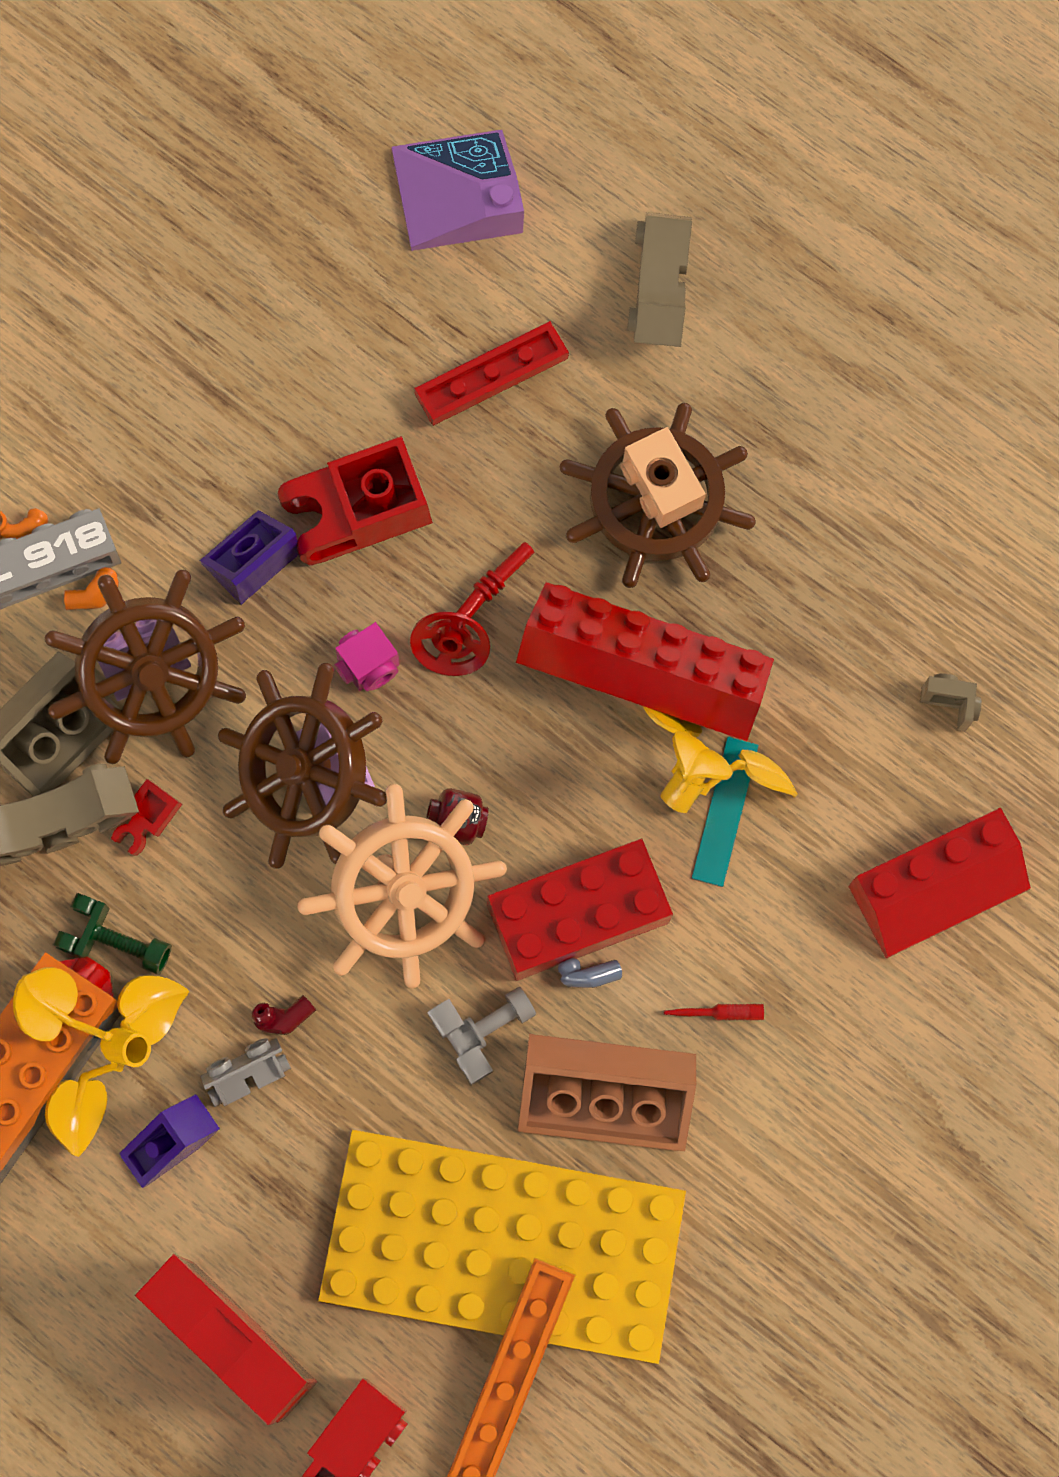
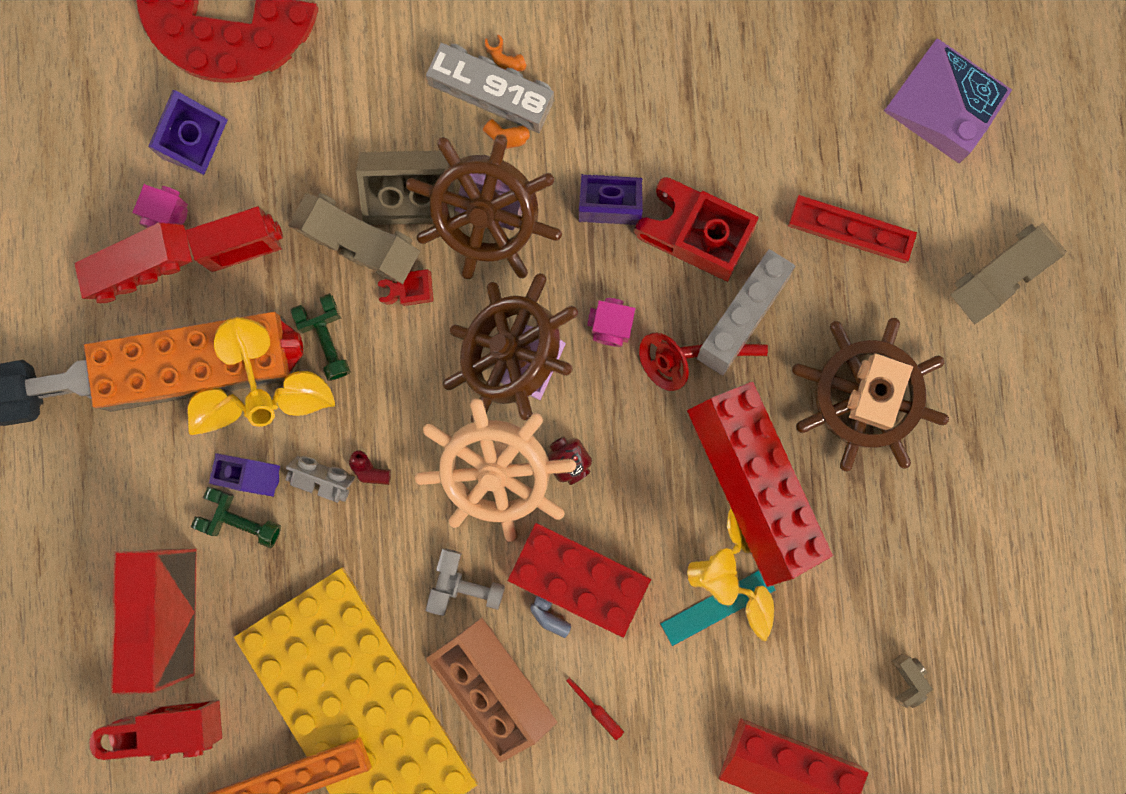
camera: 55 degrees right, 10 degrees up
none -> dark green bar [191,487,281,549]
none -> light grey brick [697,249,796,376]

